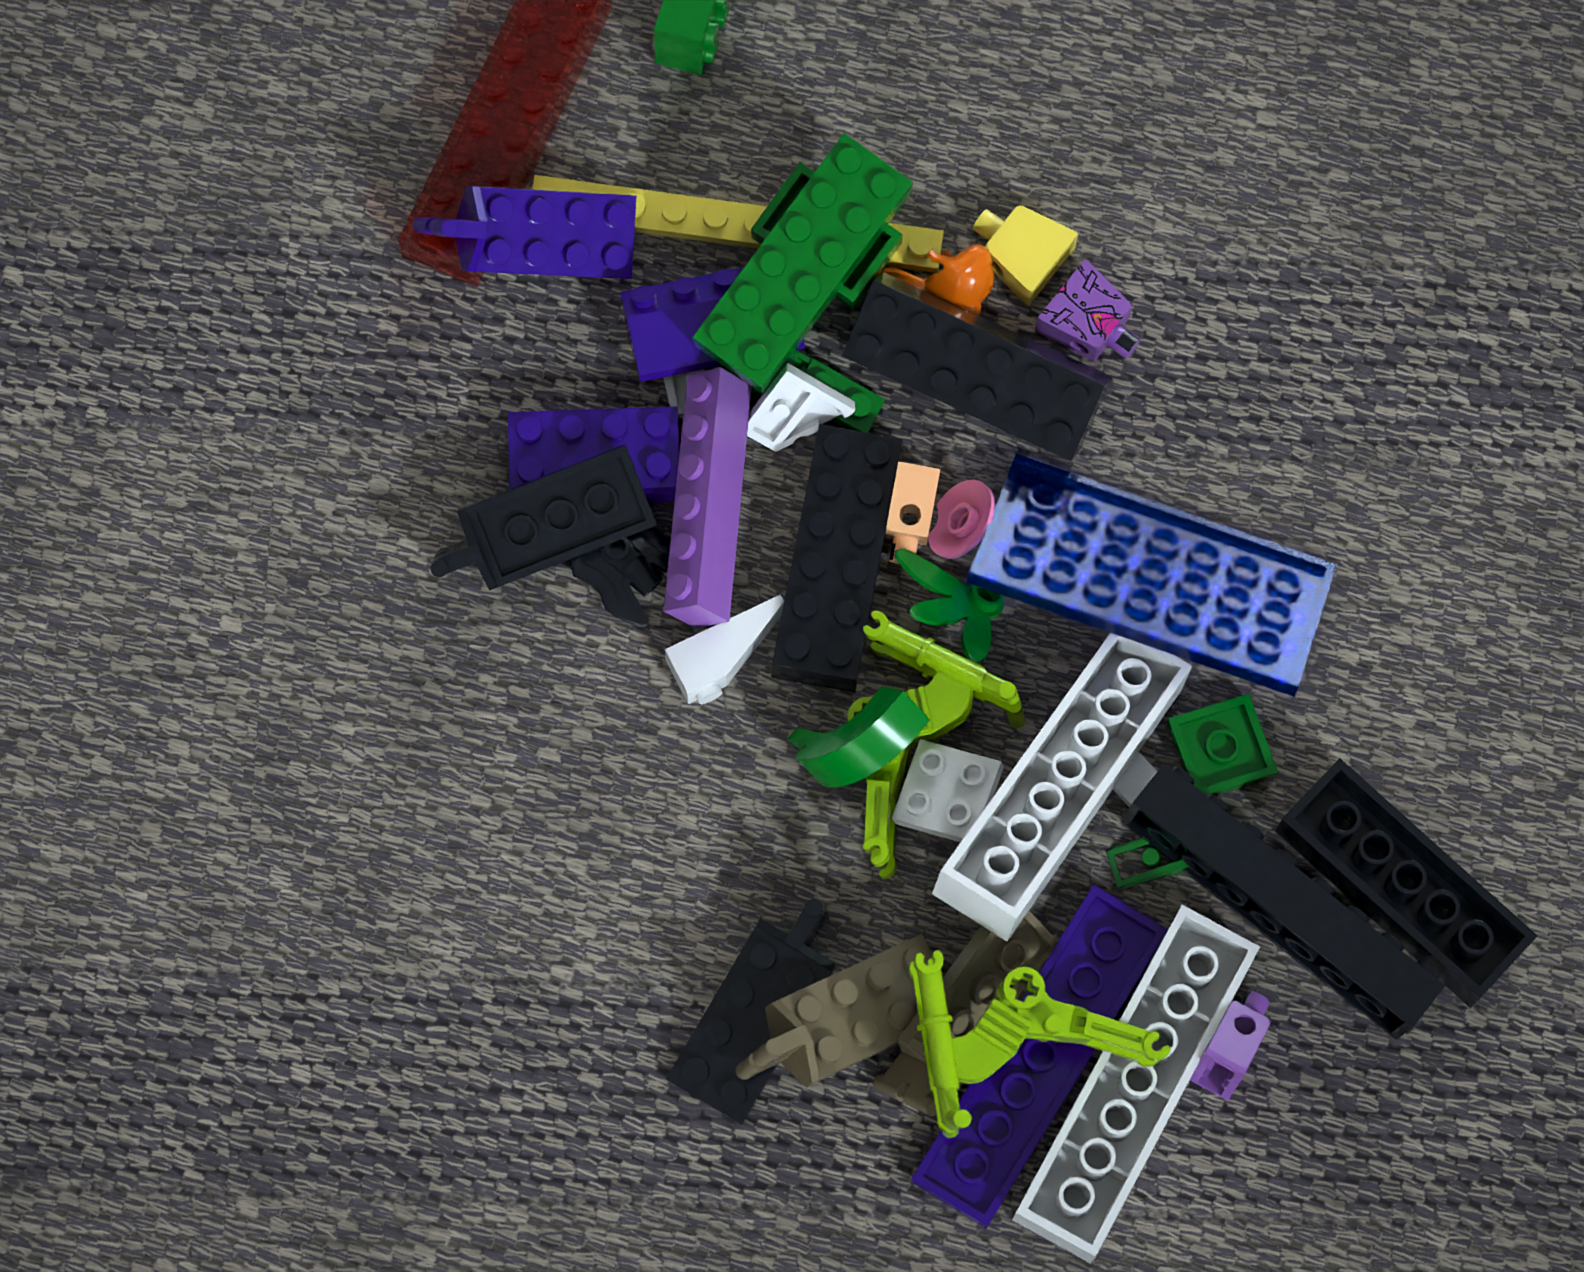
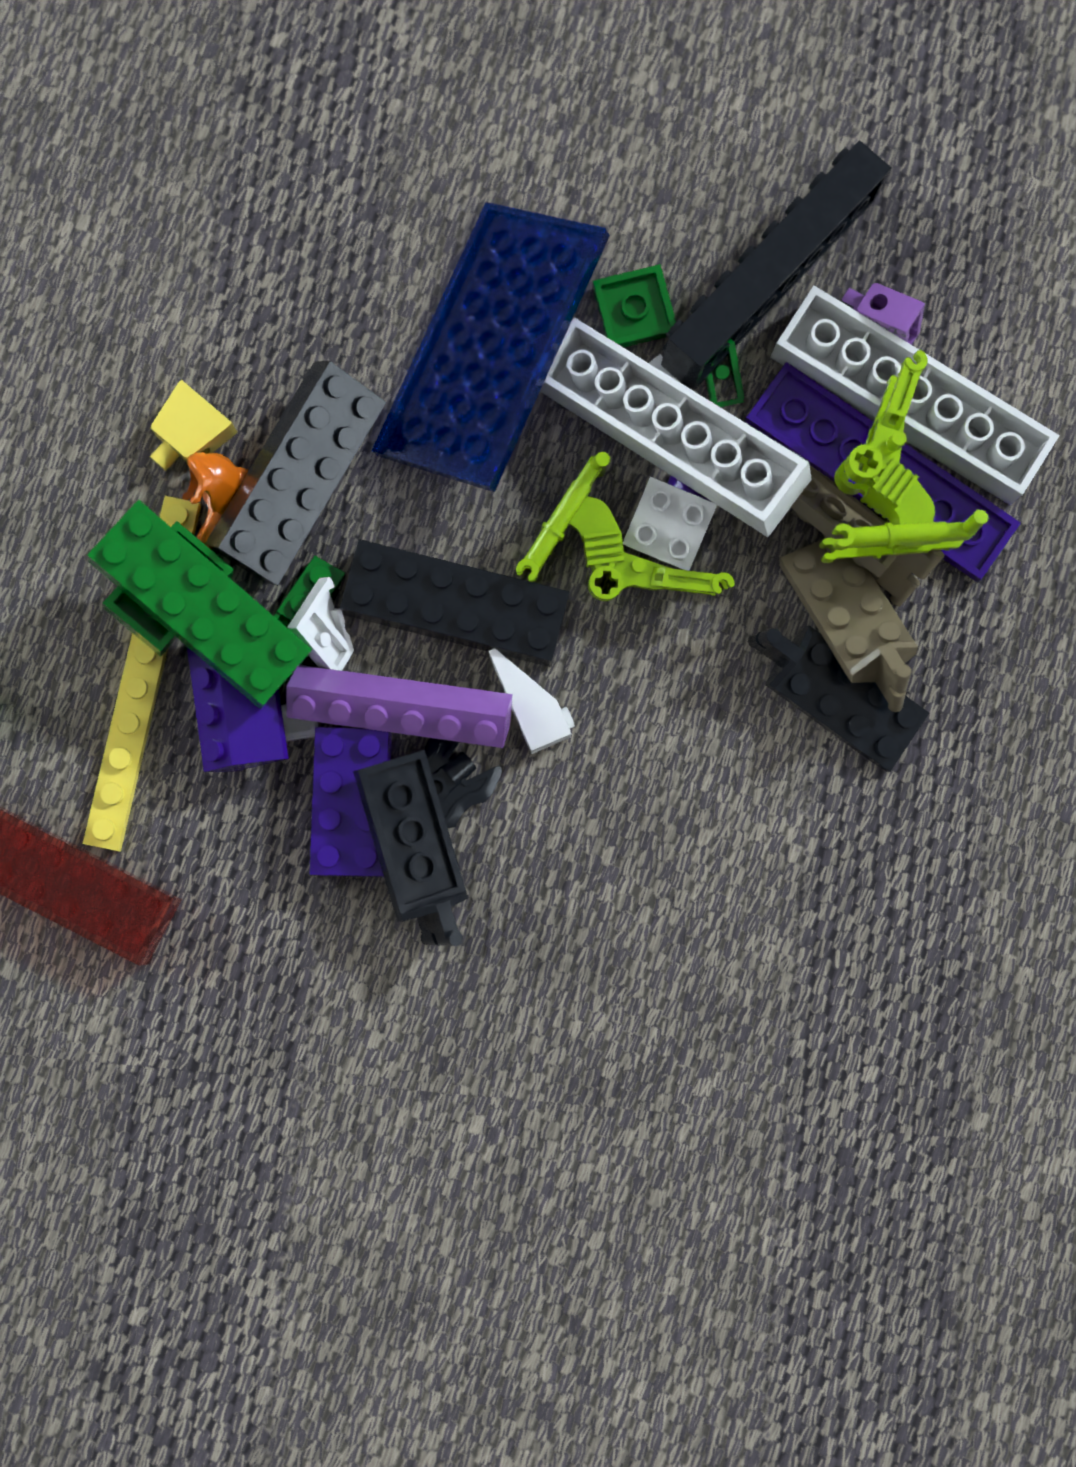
camera: 85 degrees left, 10 degrees up
dark purple hinge [413,186,637,279] -> none
green arch [787,686,930,788] -> none
light nougat torso [885,461,940,564] -> none
green plant [895,549,1005,664] -> none
bright pink dish [928,480,995,559] -> none
medium lavender torso [1035,259,1141,362] -> none
black brick [1275,758,1538,1009] -> none

